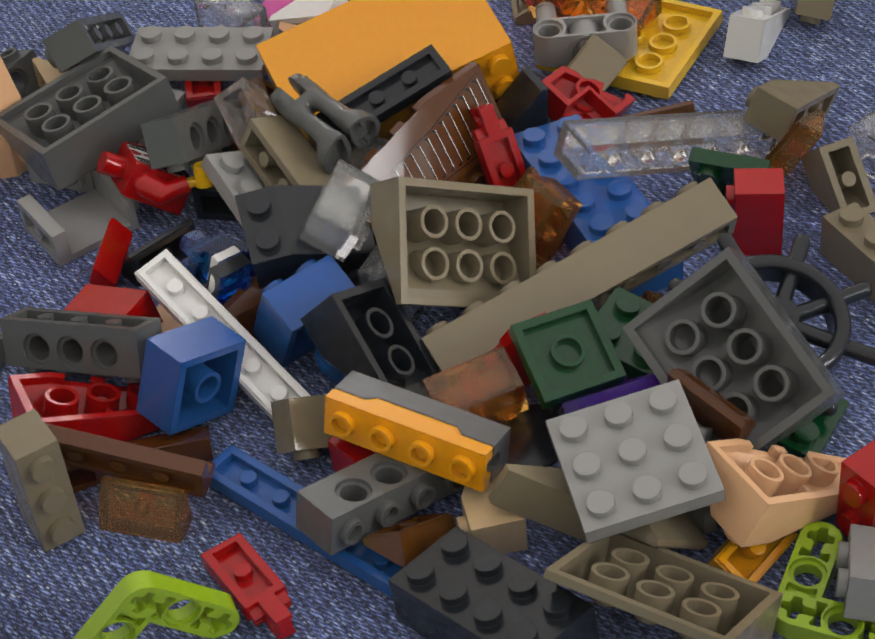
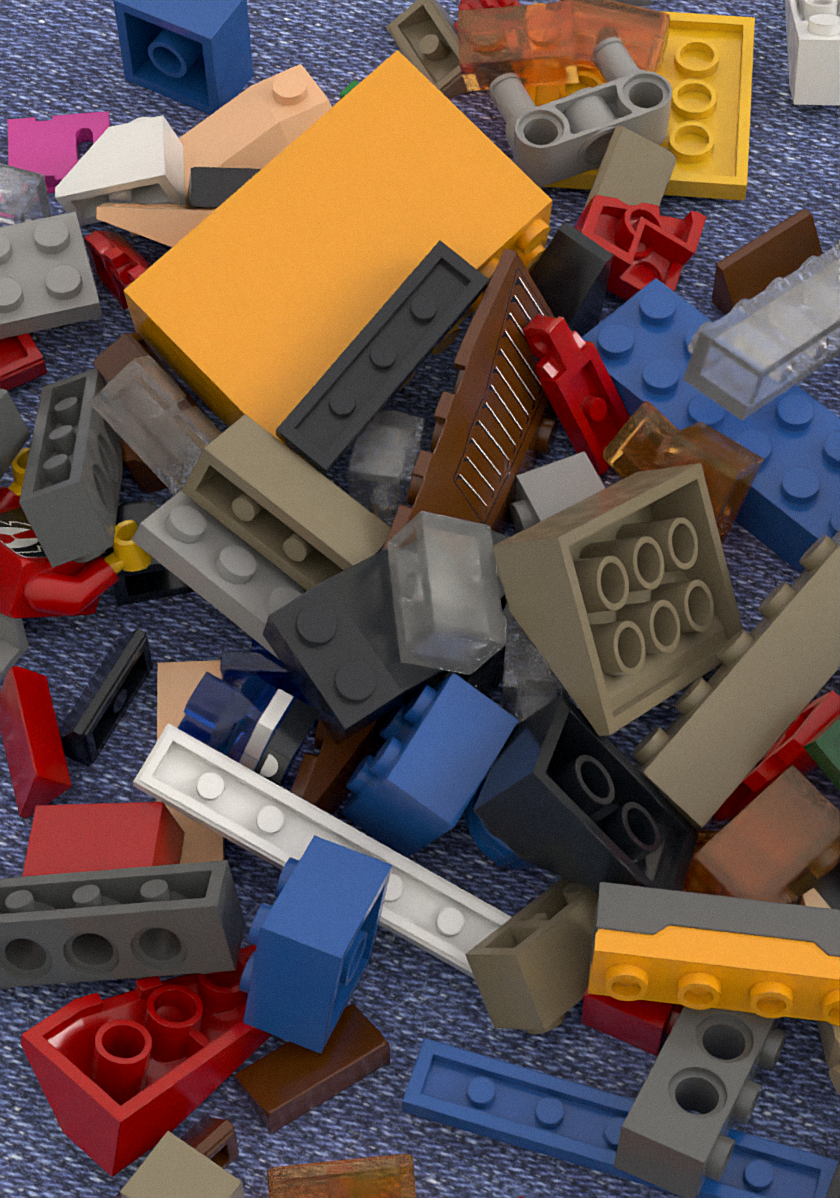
camera: 25 degrees left, 15 degrees up
reddish brown hinge [46,423,215,498] -> none
dark grey piece [270,73,381,174] -> none
reddish brown slope [363,512,455,567] -> none

